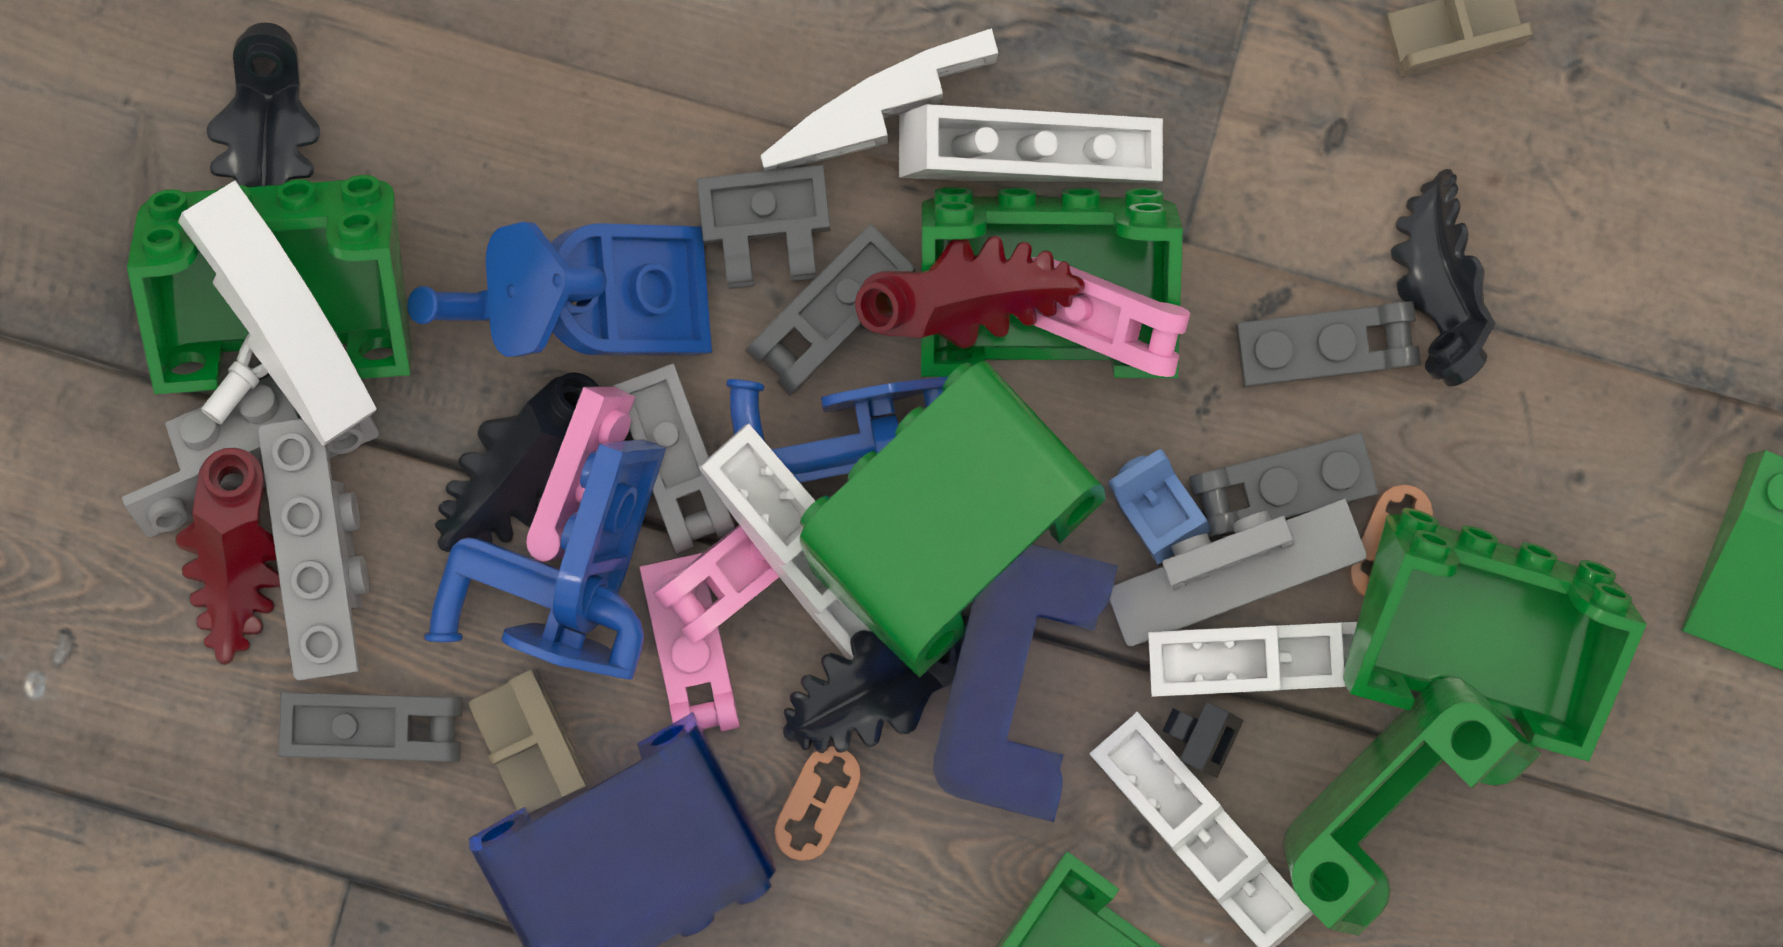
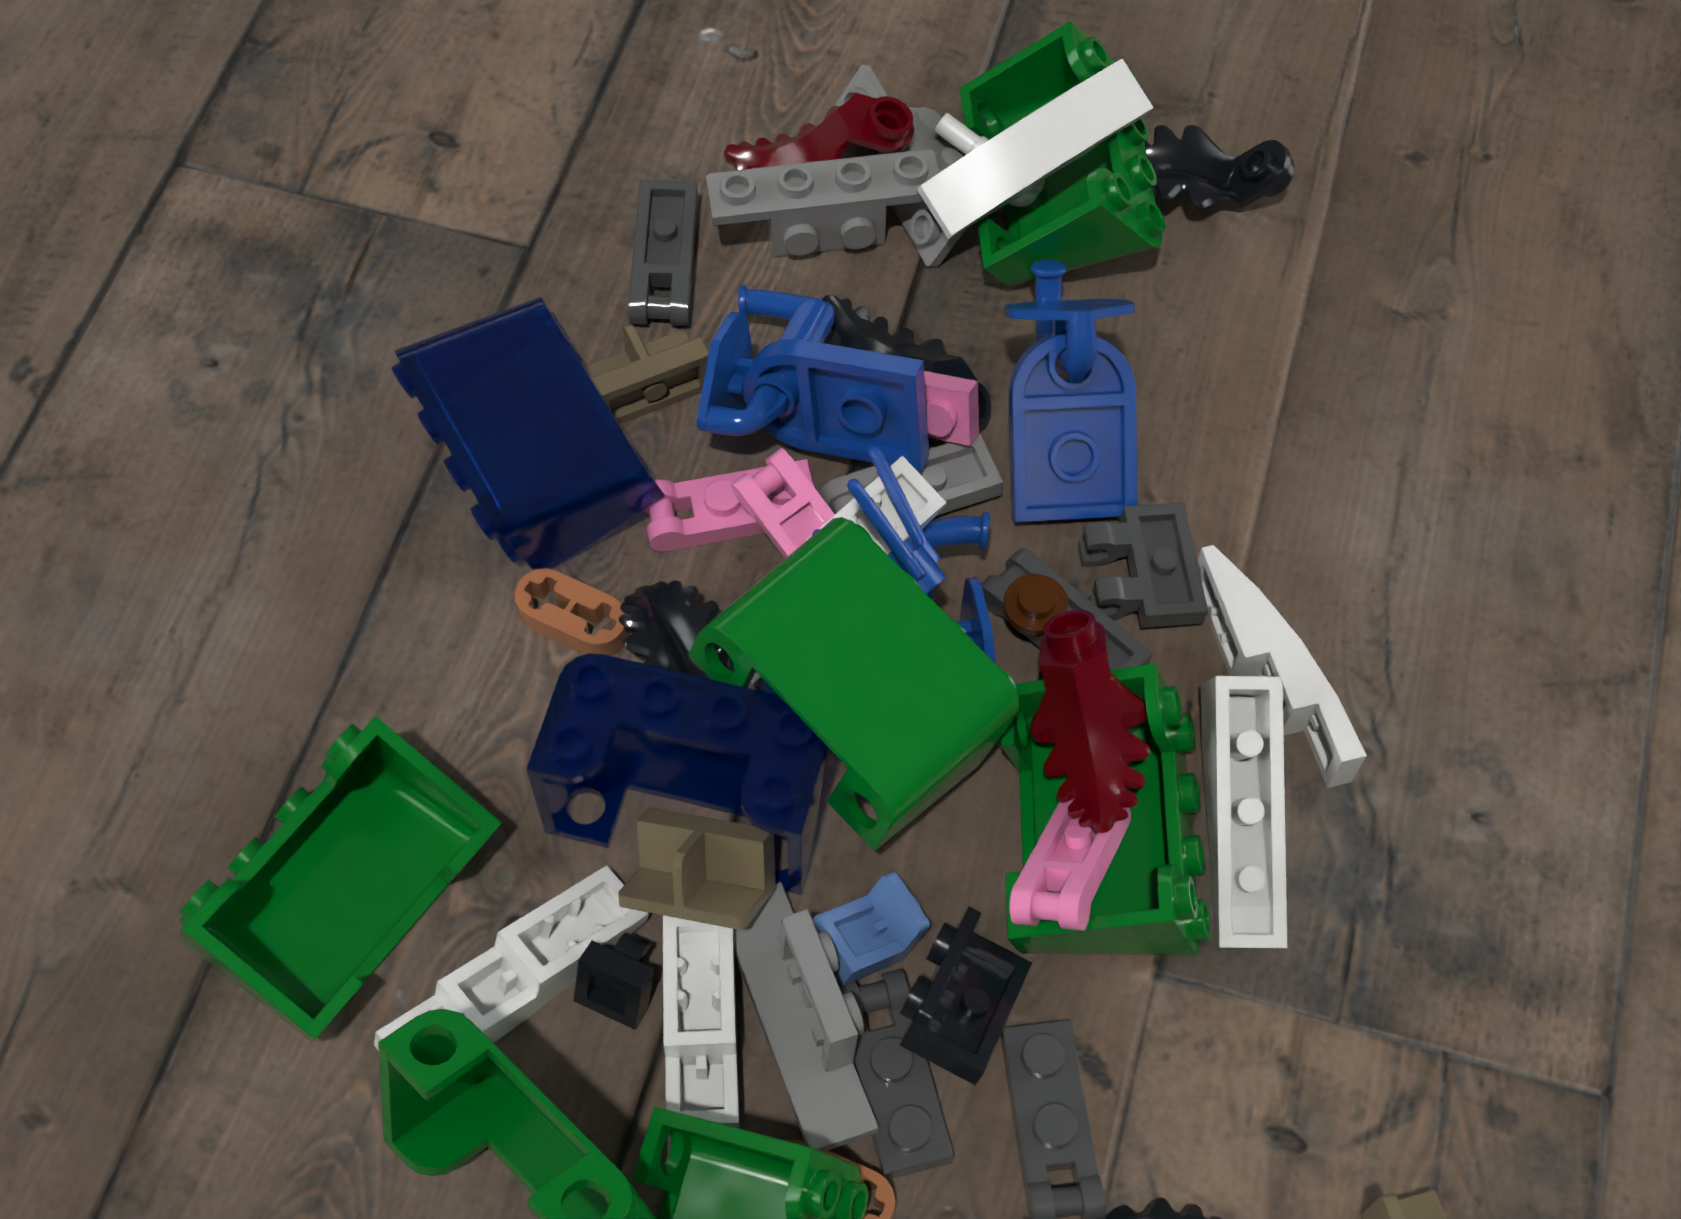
camera: 90 degrees right, 25 degrees down
none -> dark tan panel [618,807,776,930]
none -> blue plant [812,445,947,593]
none -> black bracket [899,906,1032,1086]
none -> reddish brown plate [1003,574,1069,637]

